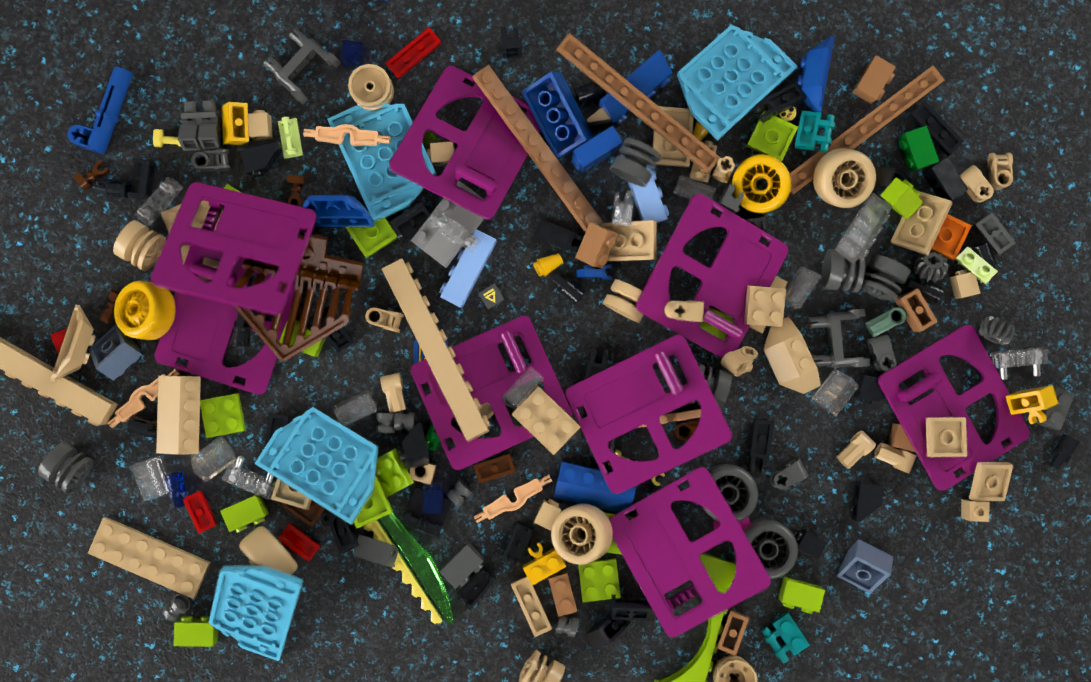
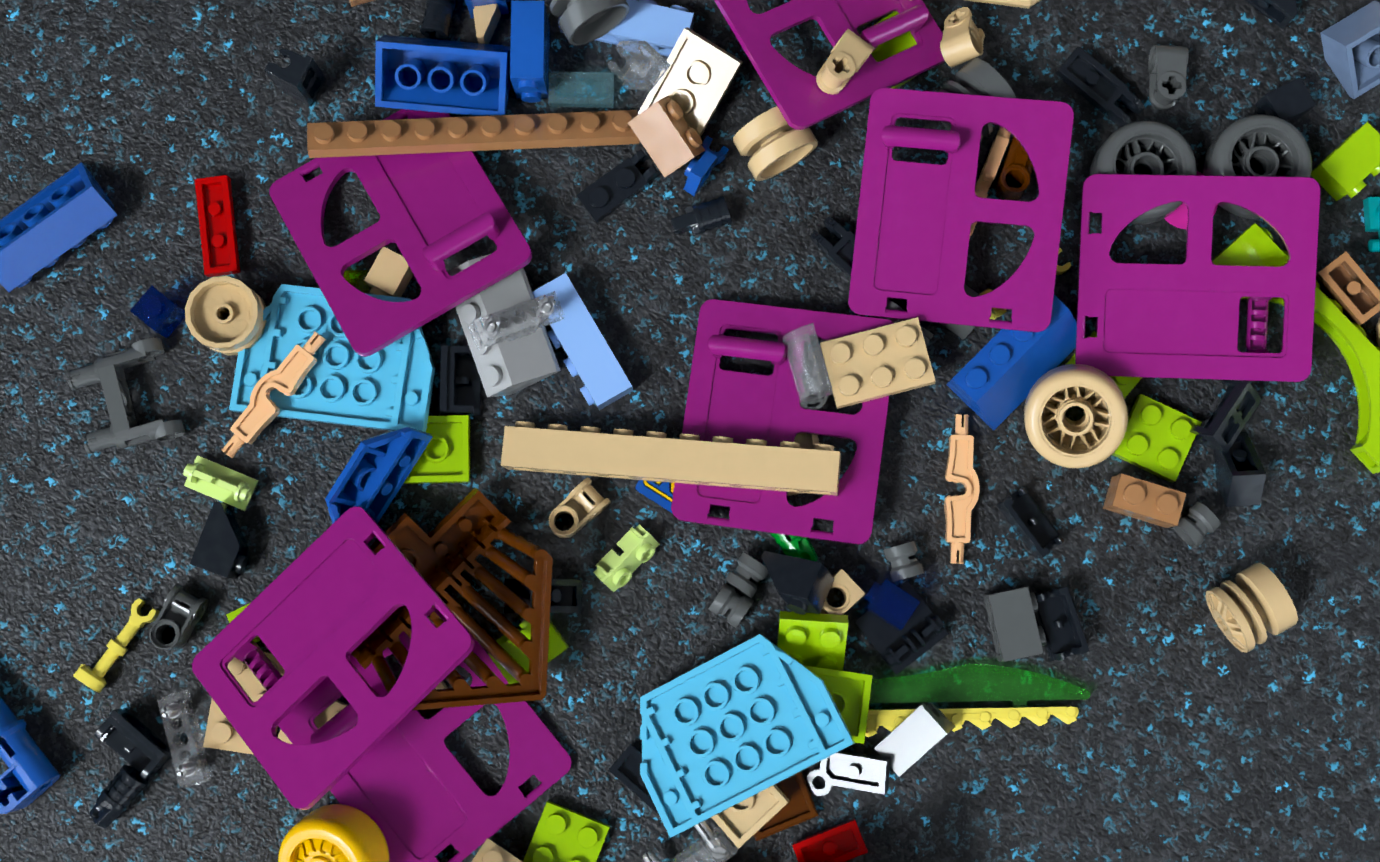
camera: 55 degrees left, 5 degrees down
reddish brown piece [73,161,110,190] -> none
tan wheel [113,220,166,272] -> none
dark grey hips [178,100,222,151] -> none
yellow brick [222,102,249,145] -> none
black hinge [232,312,252,347] -> none
tan brick [248,110,273,141] -> none
reddish brown piece [287,175,305,207] -> none
clear hinge [333,389,377,426] -> none
tan piece [380,373,406,413] -> none
reddish brown plate [473,453,516,484] -> none
dark grey tile [478,283,504,310] -> none
tan plate [511,576,552,637] -> none
yellow brick [523,542,566,586] -> none
yellow cone [533,253,563,277] -> none
tan brick [534,499,561,531] -> none
none -> clear light blue plate [548,71,615,108]
none -> yellowish green hinge [593,524,660,592]

